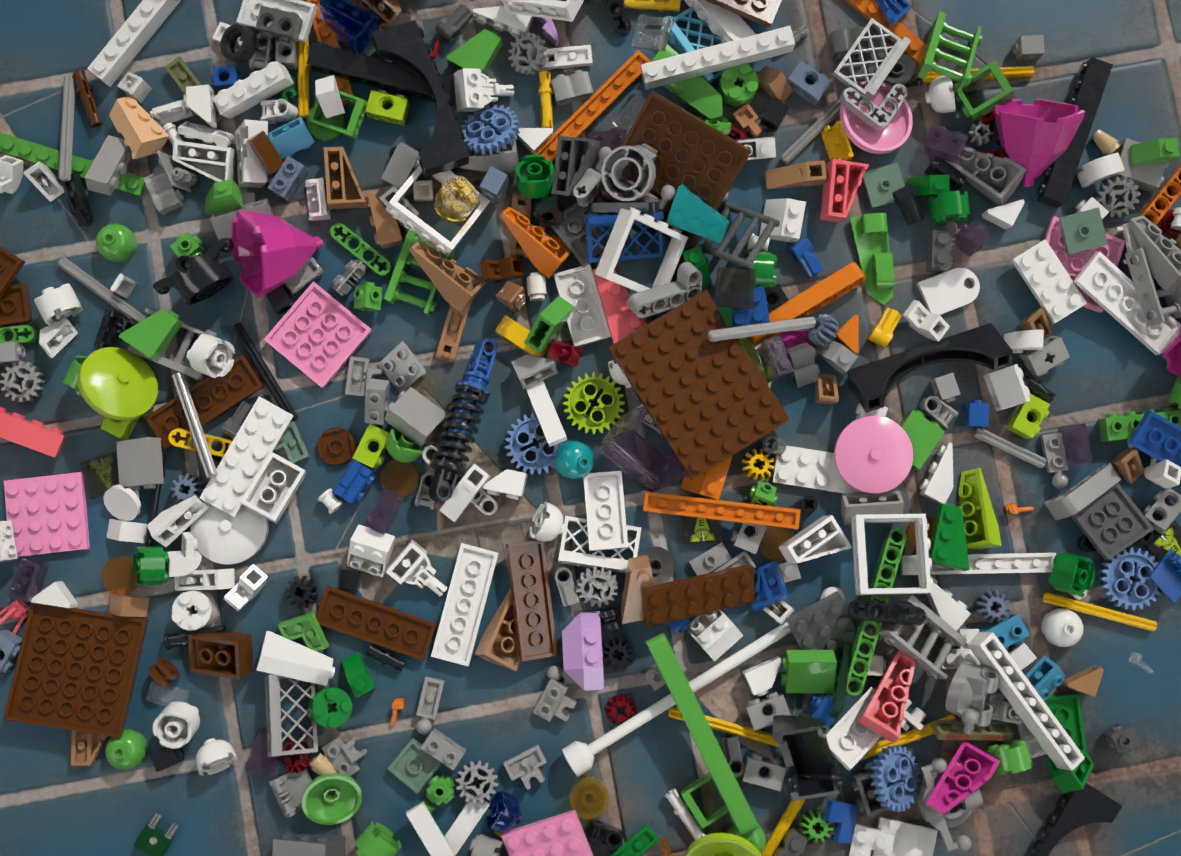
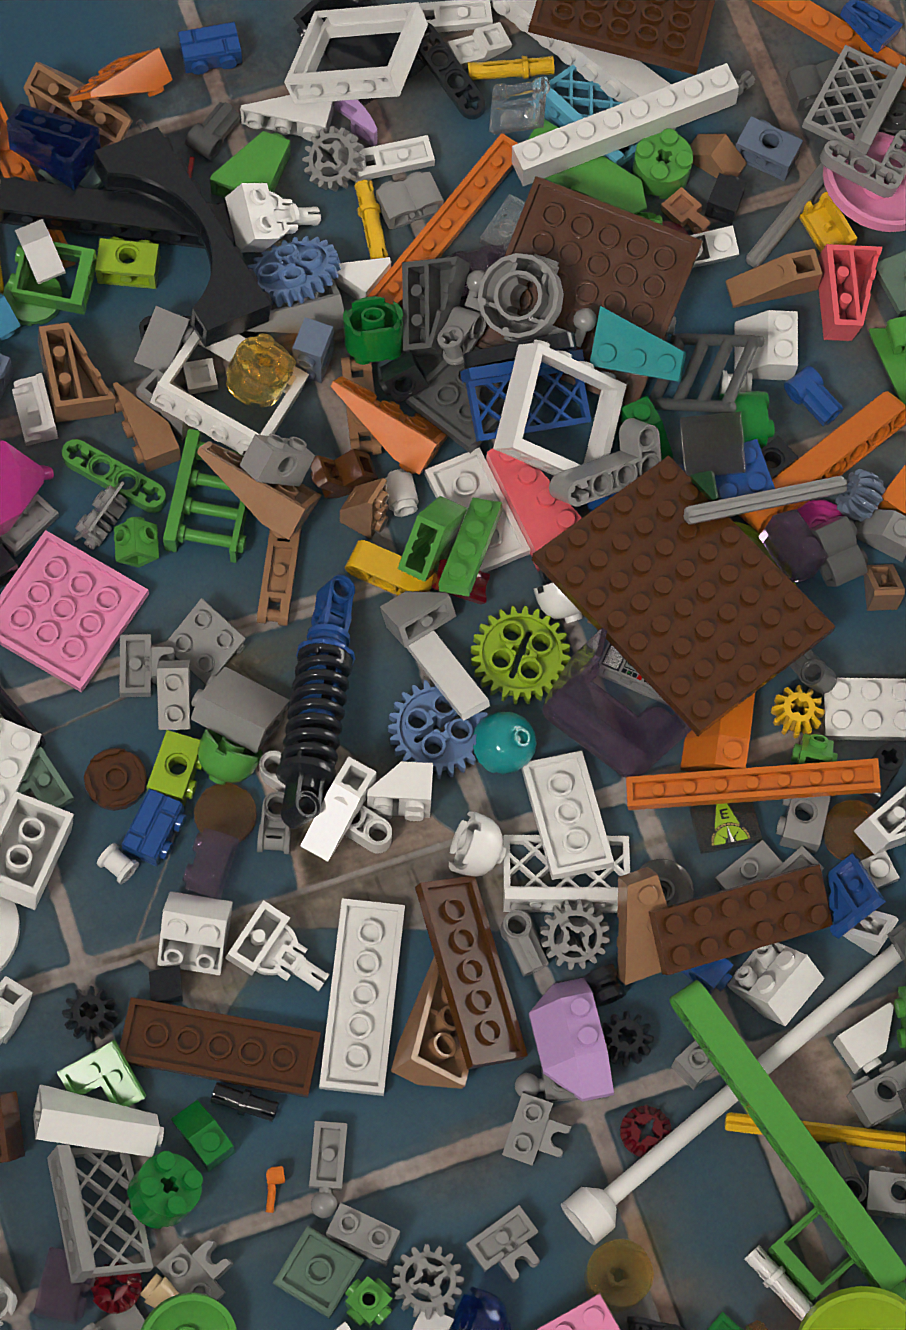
camera: 10 degrees left, 15 degrees down
none -> light grey brick [239,434,315,487]
none -> bright green plate [439,497,502,597]

